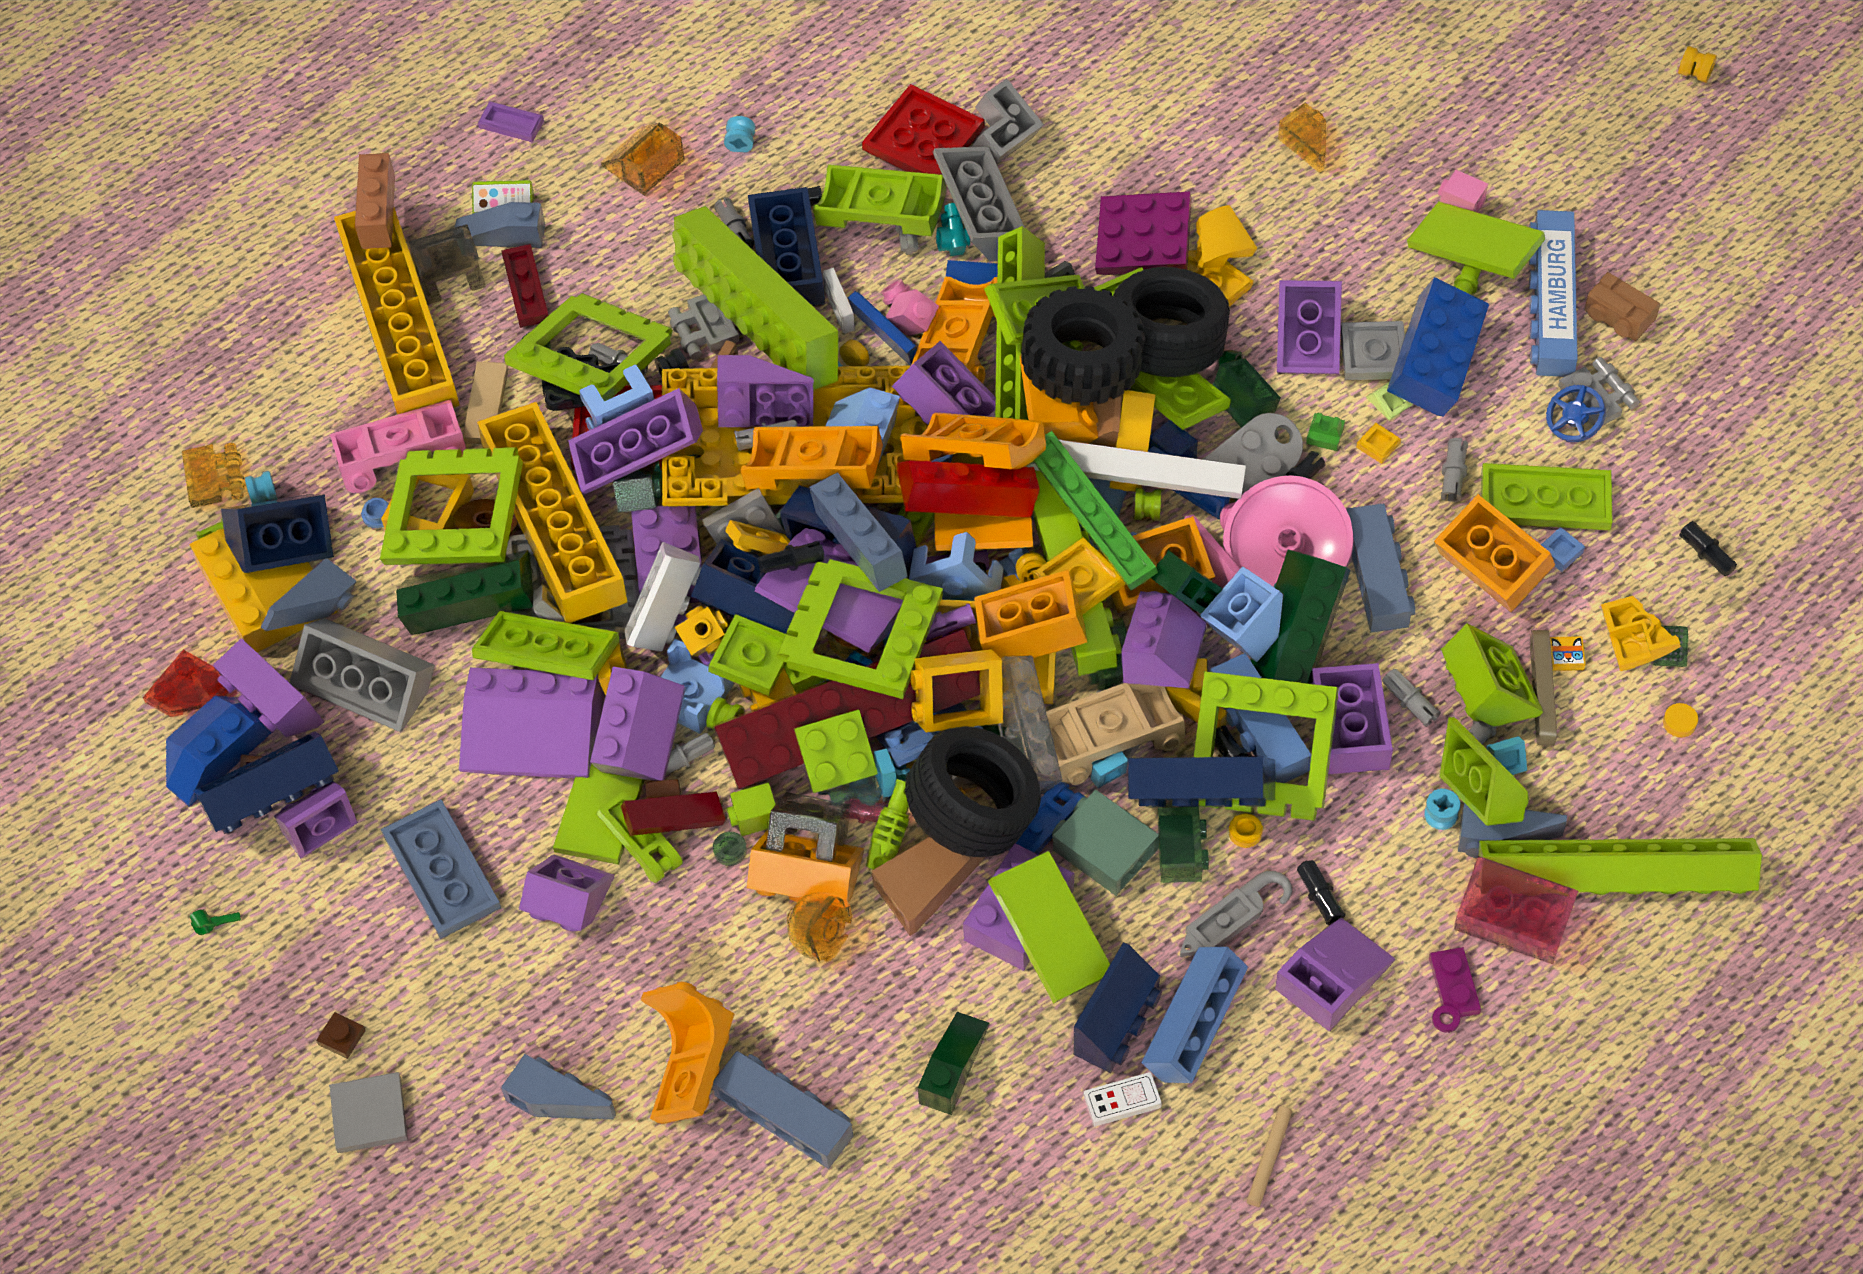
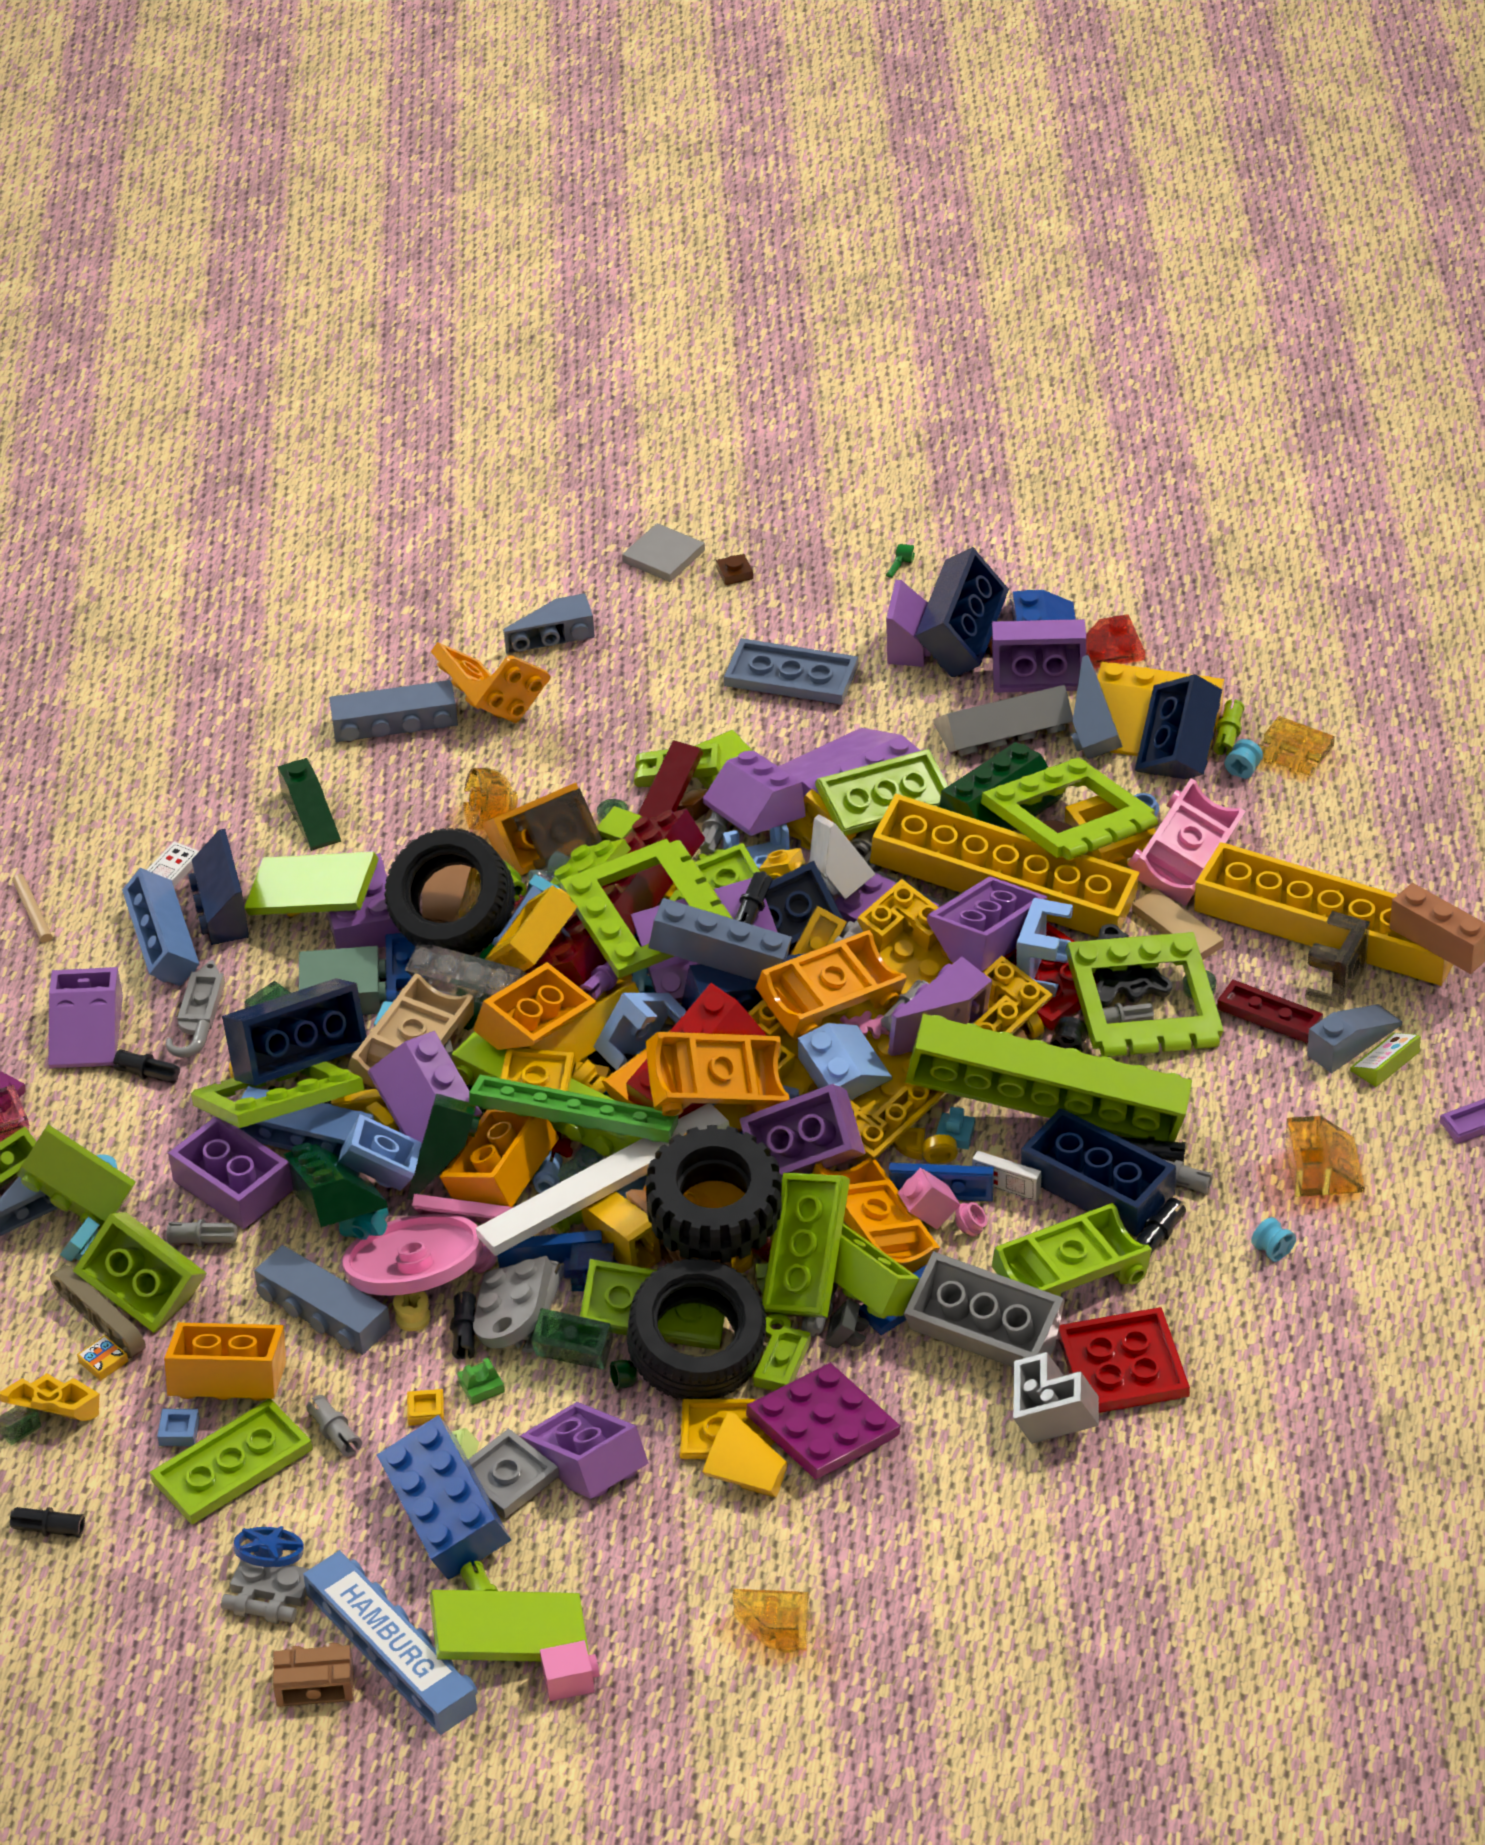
camera: 135 degrees right, 15 degrees down
medium lavender slope [519,854,615,931] -> none

